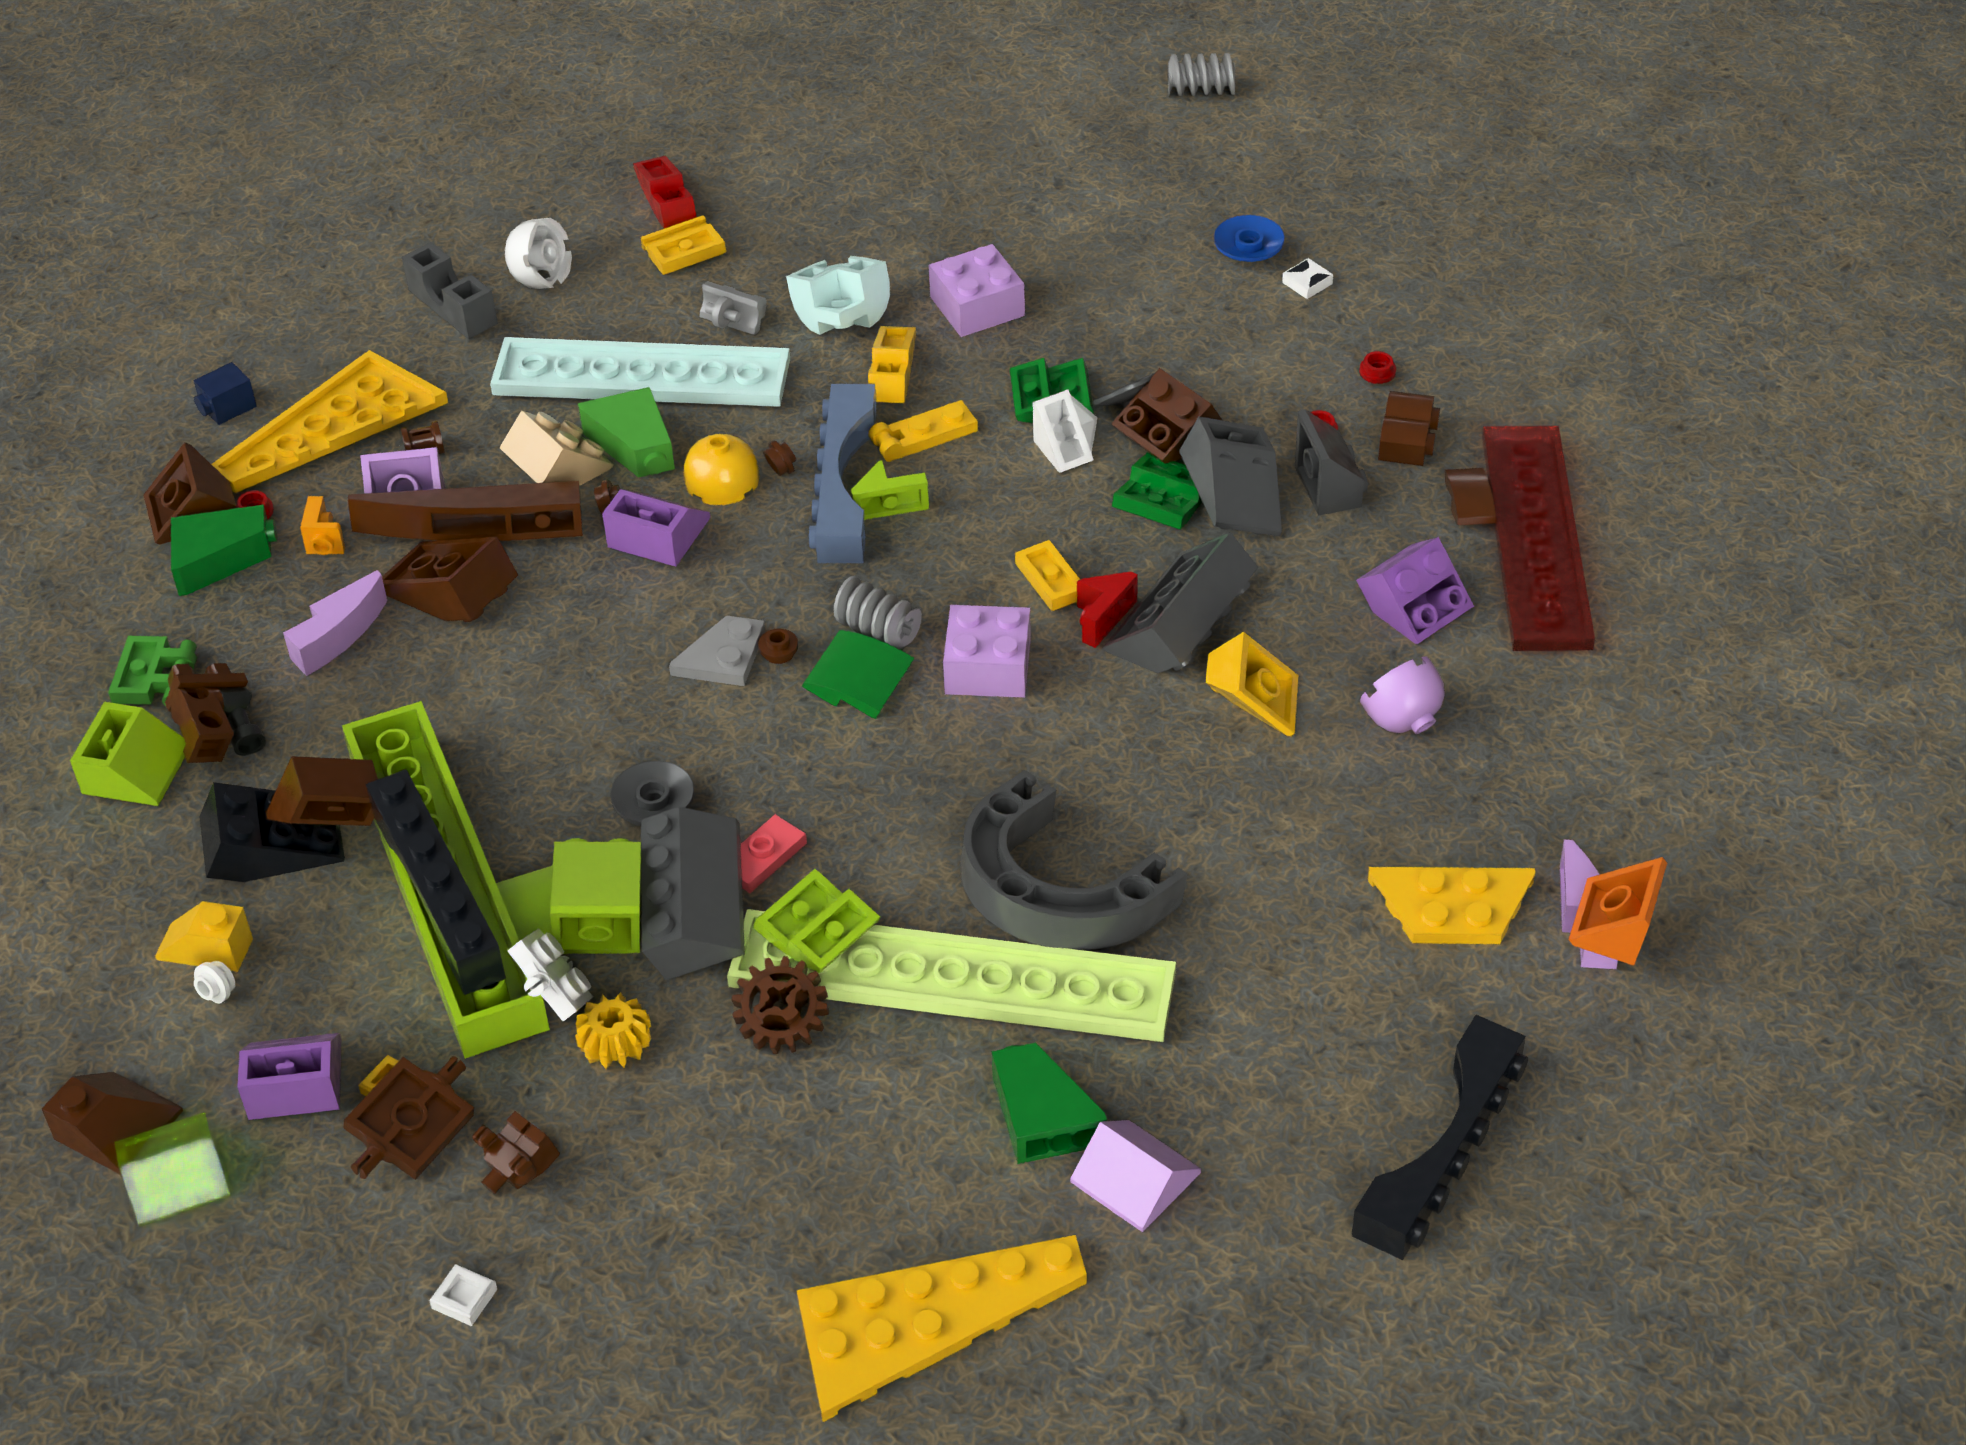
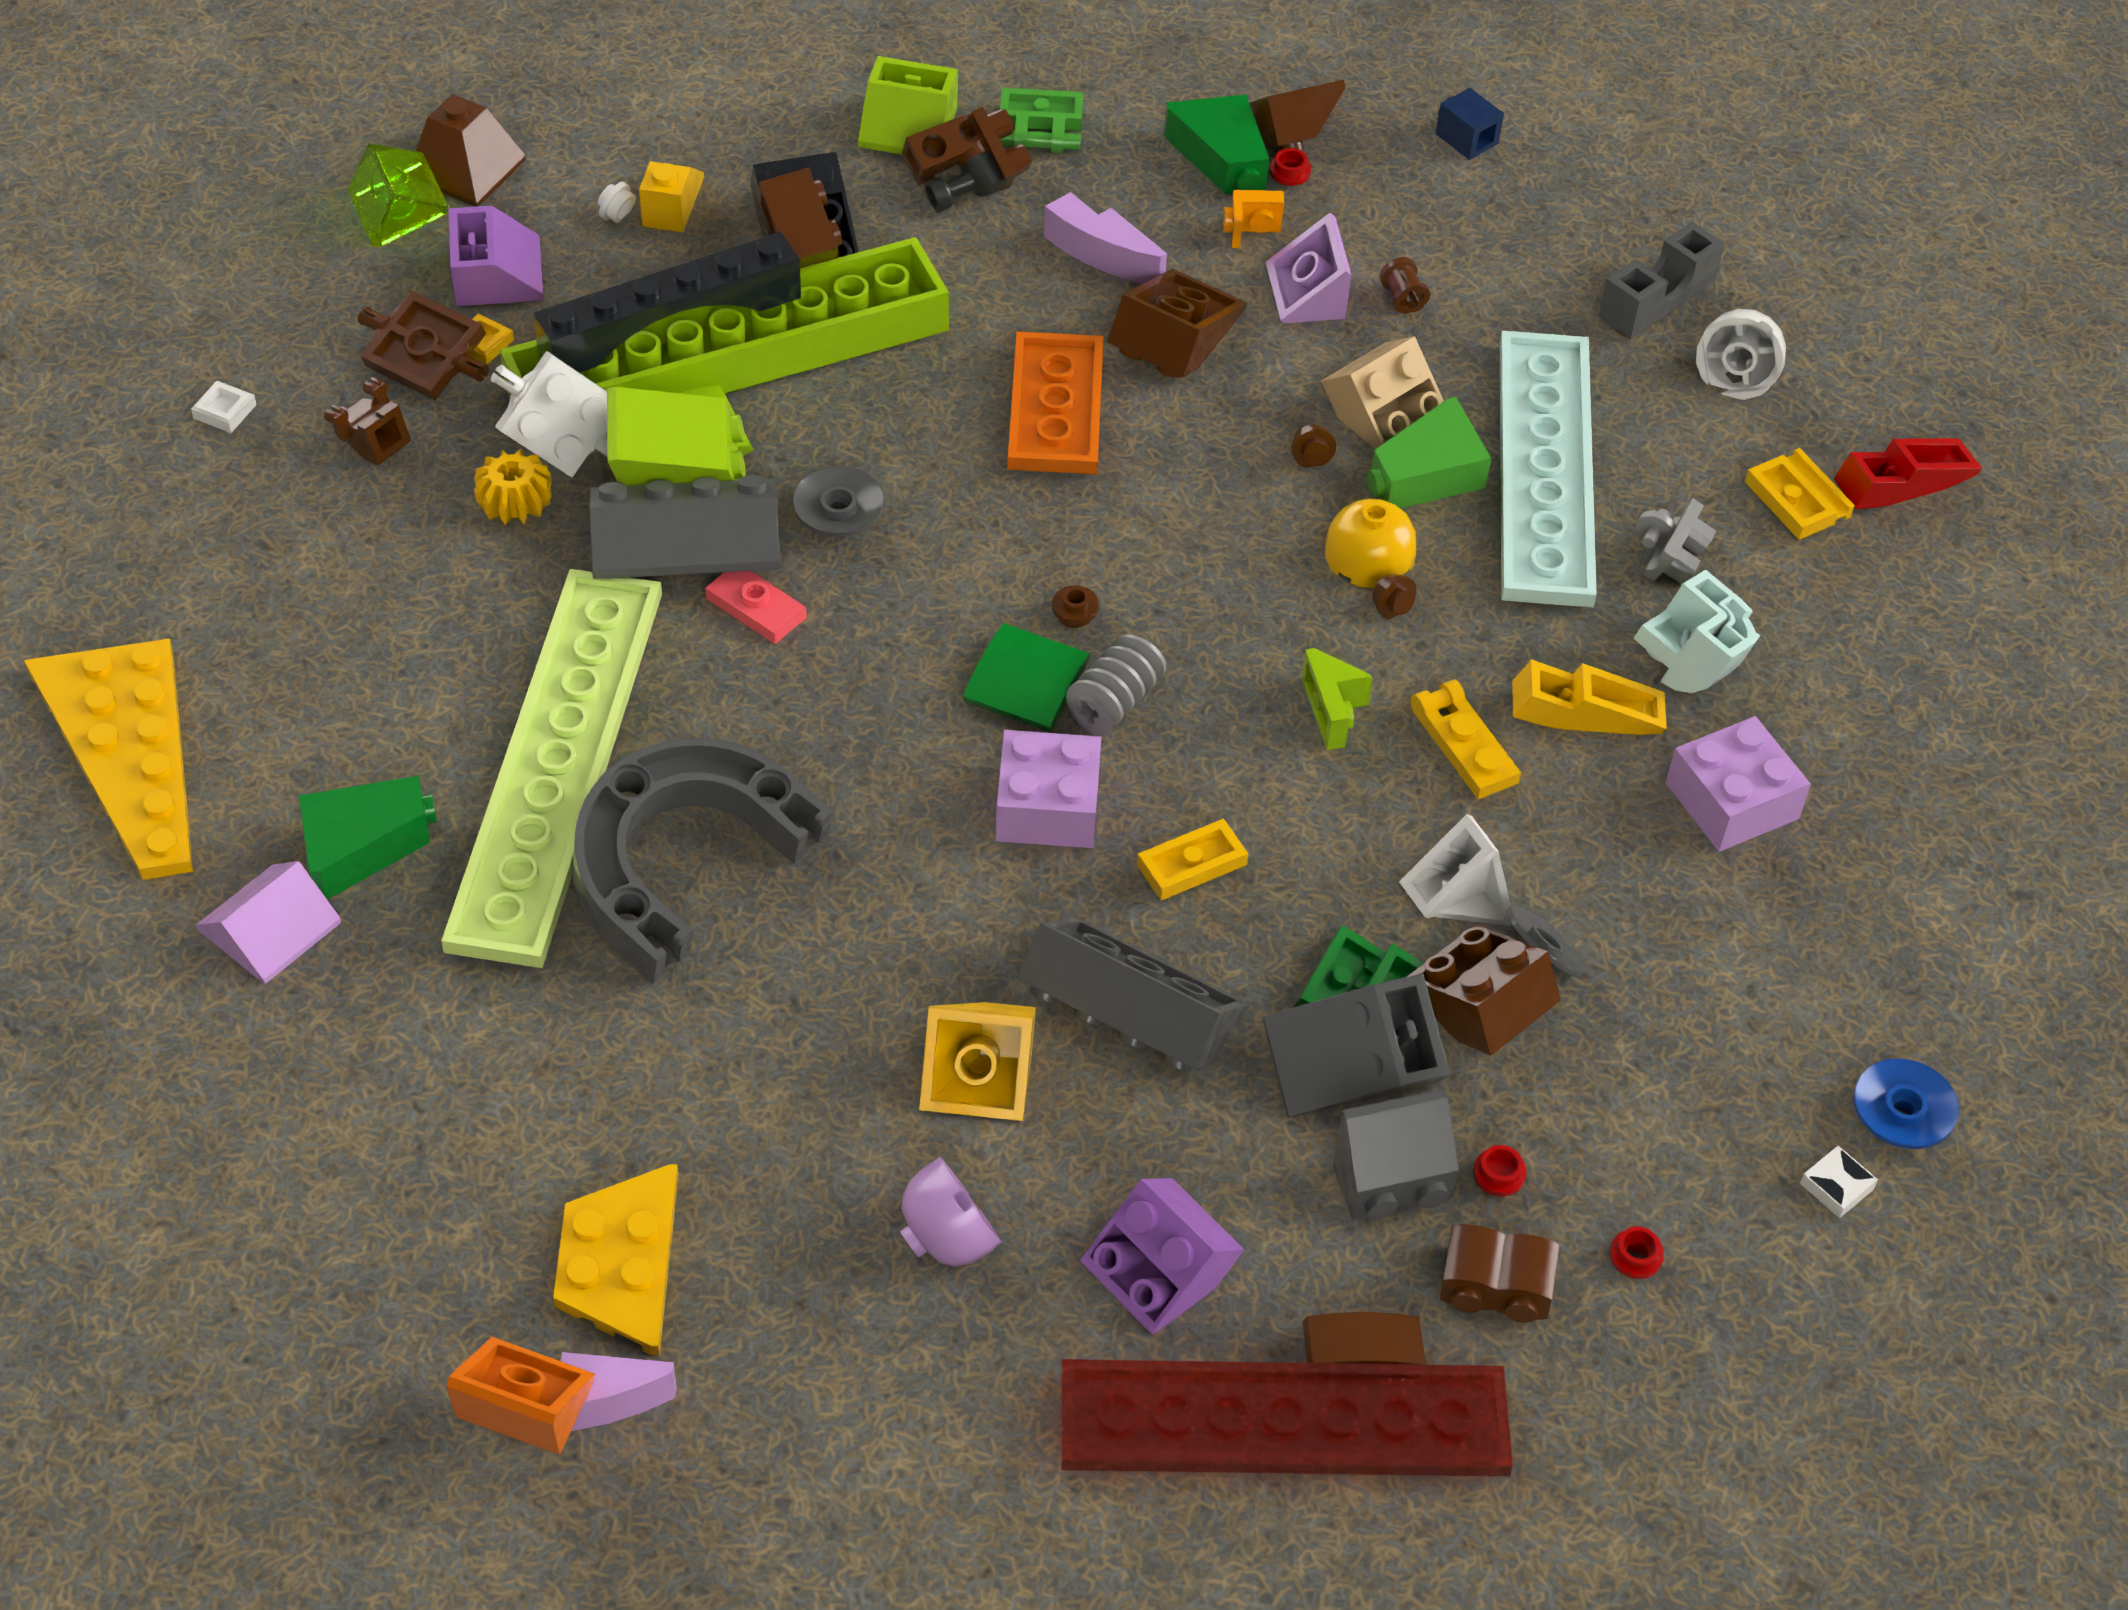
camera: 85 degrees right, 5 degrees up
yellow wing [211,350,448,493] -> none
reddish brown slope [348,481,583,541] -> none
medium lavender slope [602,489,710,567] -> none
light grey wing [669,615,765,686] -> none
reddish brown gear [731,956,829,1054] -> none
lime slope [753,869,880,973] -> none
sand blue arch [809,384,877,563] -> none
green slope [1010,358,1094,423] -> none
red slope [1077,571,1138,648] -> none
black arch [1352,1015,1528,1260] -> none
none -> orange plate [1007,331,1104,474]

